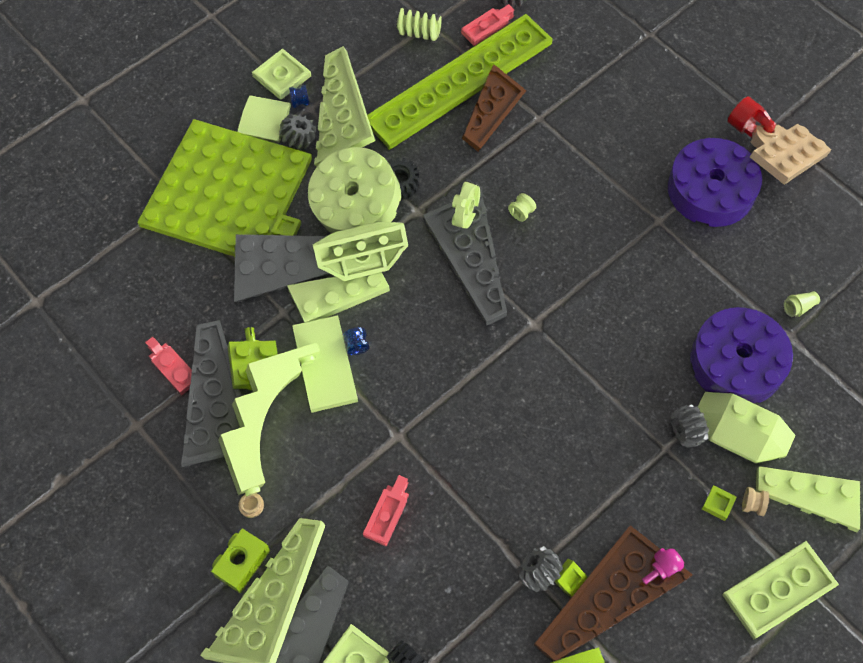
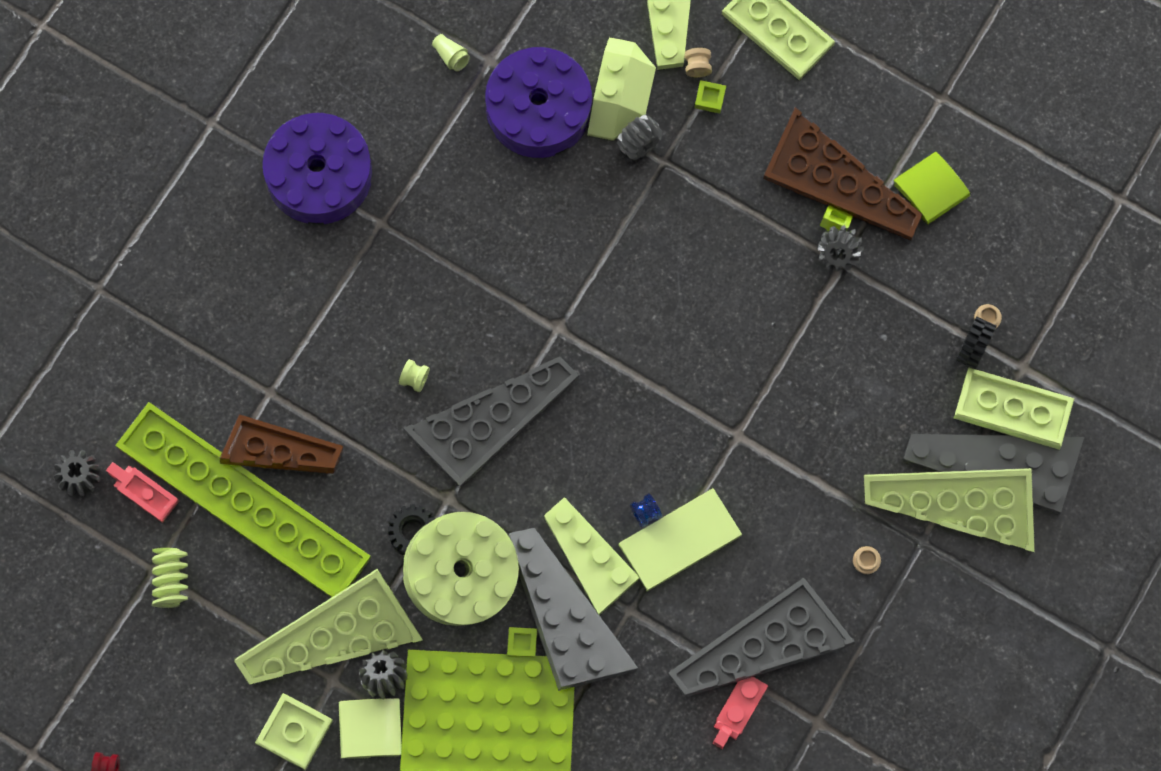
camera: 110 degrees left, 10 degrees up
lime brick [211,528,270,594] -> none
yellowish green arch [218,343,320,497] -> none
lime plate [227,327,278,390] -> none
clear blue wheel [289,84,309,108] -> none
yellowish green wedge [313,222,408,281] -> none
coral hinge [363,475,409,546] -> none
yellowish green plate [452,182,480,228] -> none
dark pink piece [642,548,684,585] -> none
tan plate [727,96,831,185] -> none

